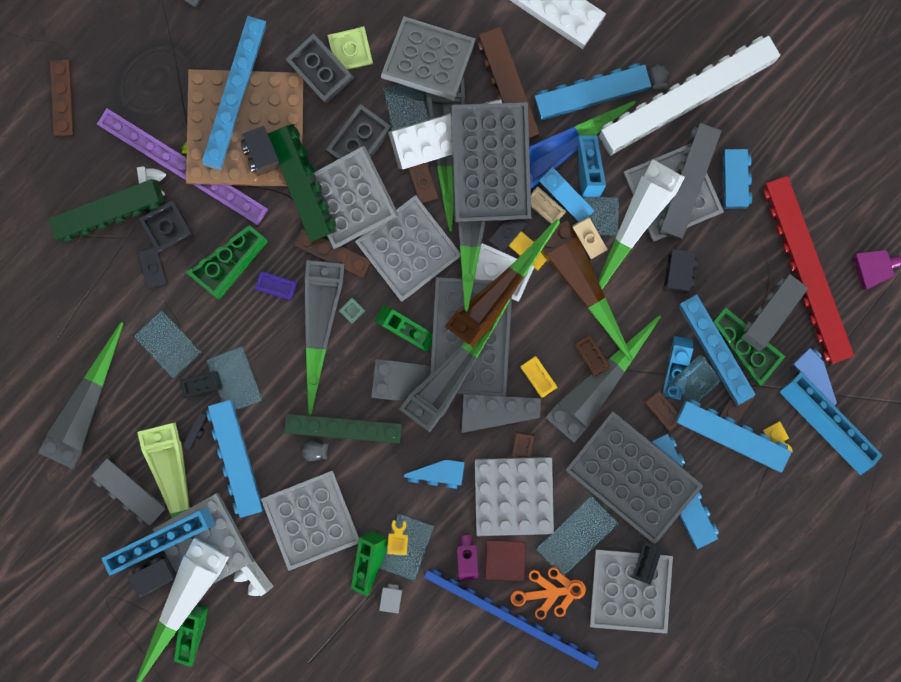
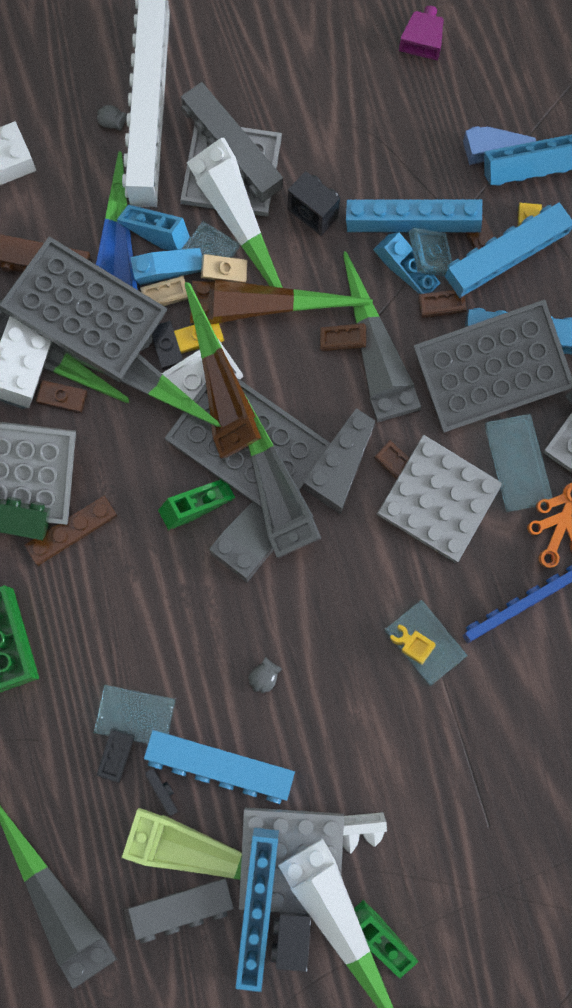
camera: 60 degrees left, 10 degrees down
clear light blue tile [134,311,202,379] -> none
dark purple plate [255,271,297,301] -> none
light grey plate [261,471,359,571] -> none
dark green brick [284,414,402,443] -> none
dark grey plate [303,260,344,416] -> none
sand green tile [339,298,365,324] -> none
green slope [351,531,388,596] -> none
light grey plate [355,195,461,302] -> none
light grey brick [379,583,403,614] -> none
dark azure slope [404,460,465,489] -> none
magenta torso [457,535,478,581] -> none
clear red tile [486,541,526,581] -> none
yellow plate [520,356,557,398] -> none
dark azure brick [534,63,651,121] -> none
green wedge [713,307,785,387] -> none
dark azure brick [722,149,752,209] -> none
dark grey wedge [741,274,808,352] -> none
red brick [762,176,854,365] -> none

